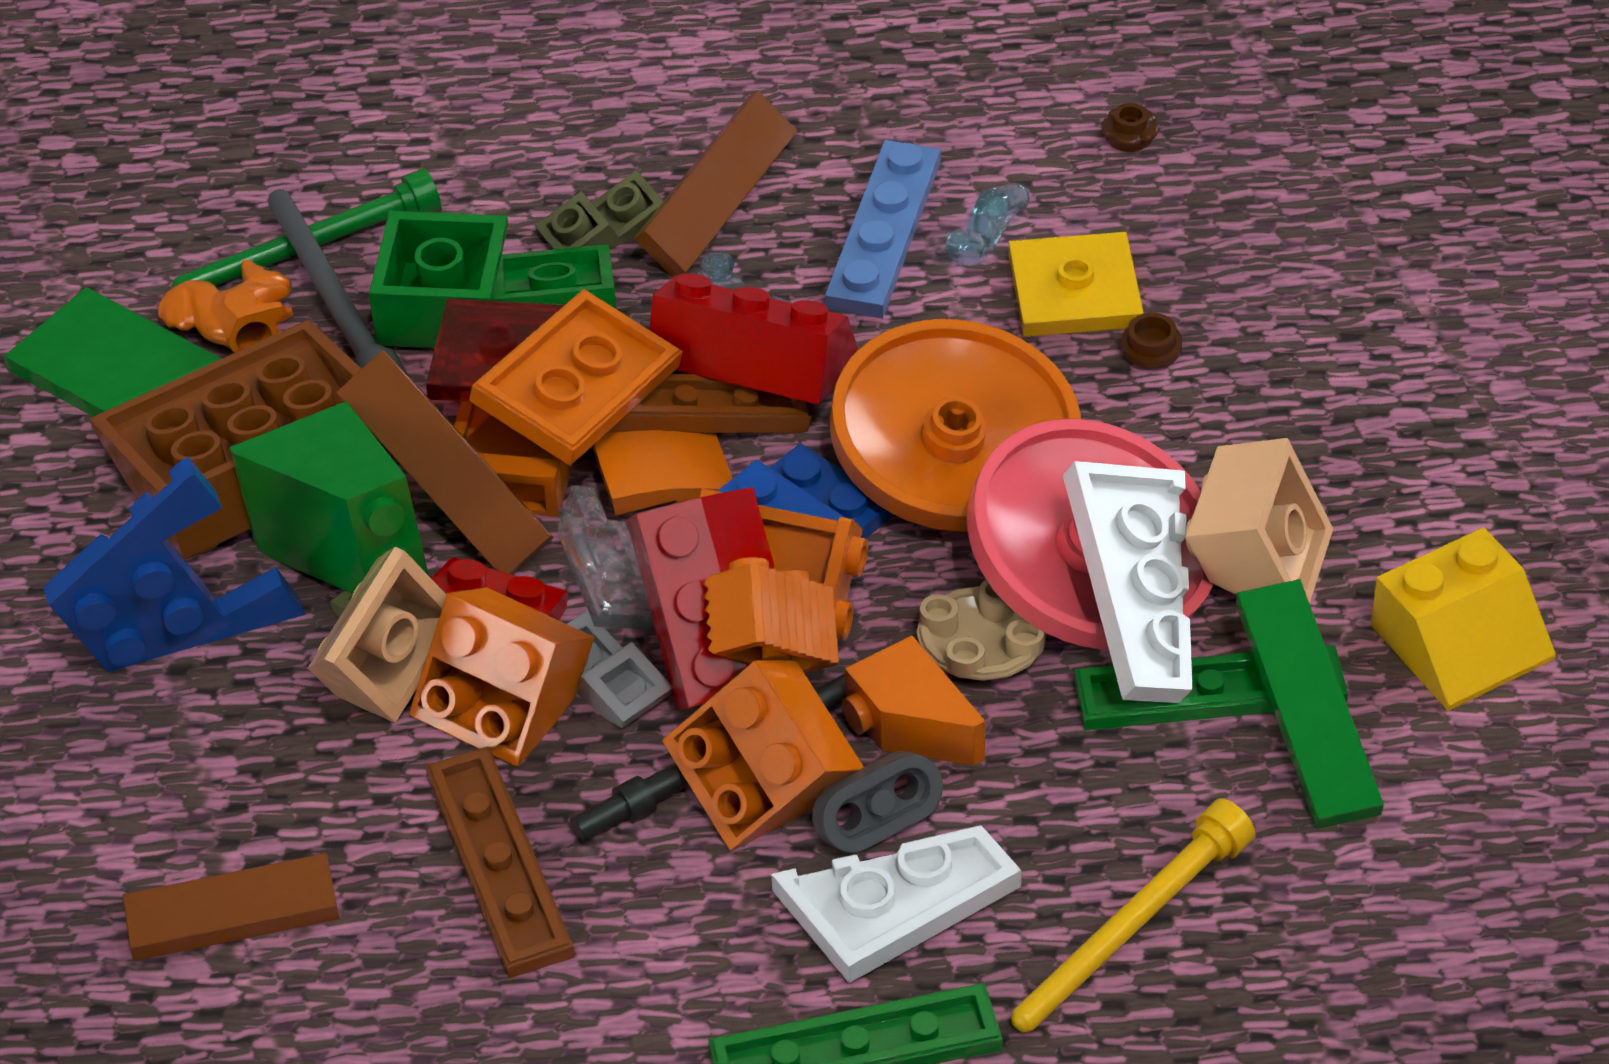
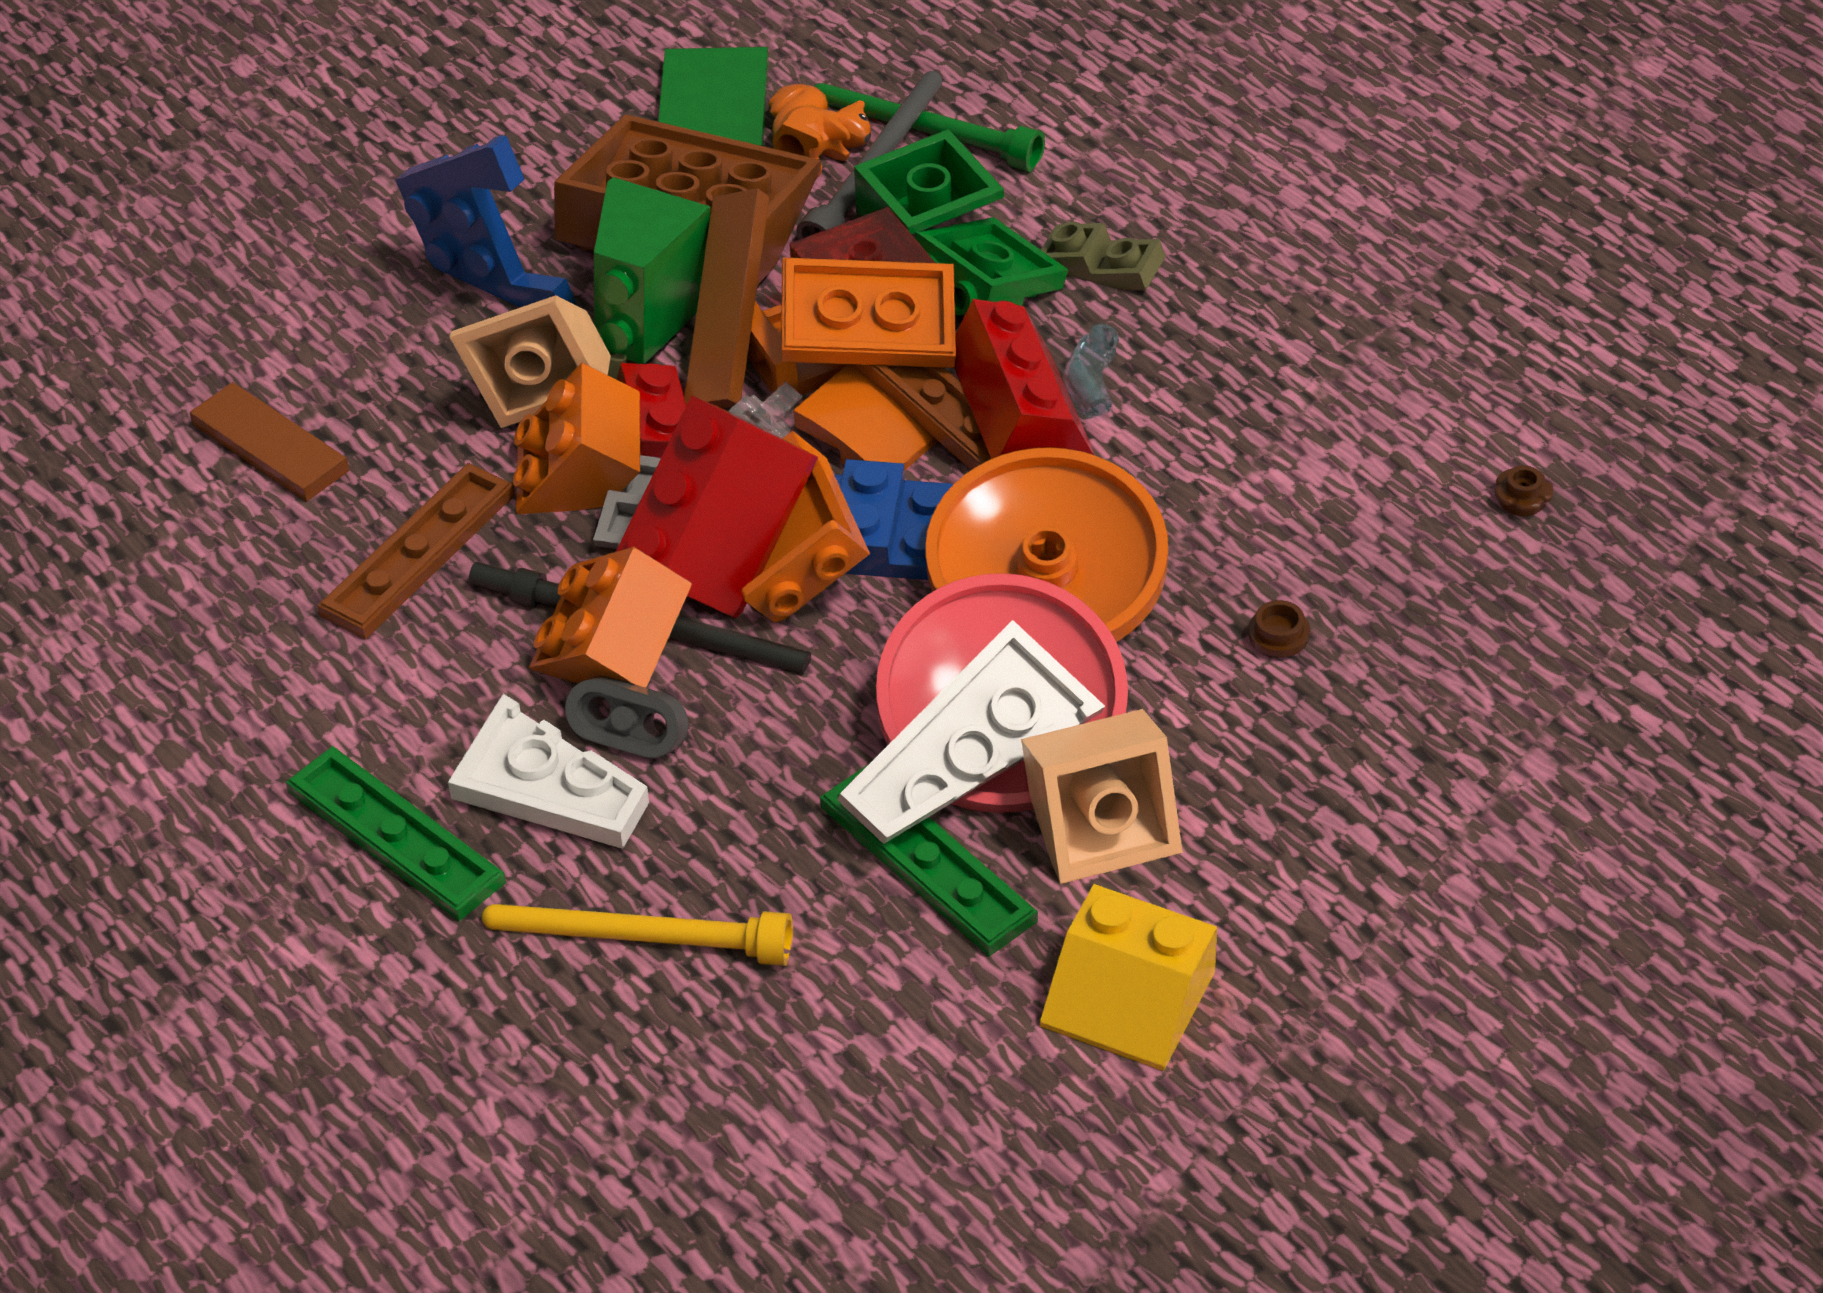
camera: 55 degrees right, 0 degrees up
dark orange tile [634,90,797,276] -> none
orange brick [703,557,839,674] -> none
medium blue plate [825,140,941,319] -> none
orange slope [841,635,985,766] -> none
tan dish [916,580,1047,681] -> none
clear light blue arm [946,183,1029,266] -> none
yellow plate [1008,232,1144,337] -> none
green tile [1235,579,1384,829] -> none

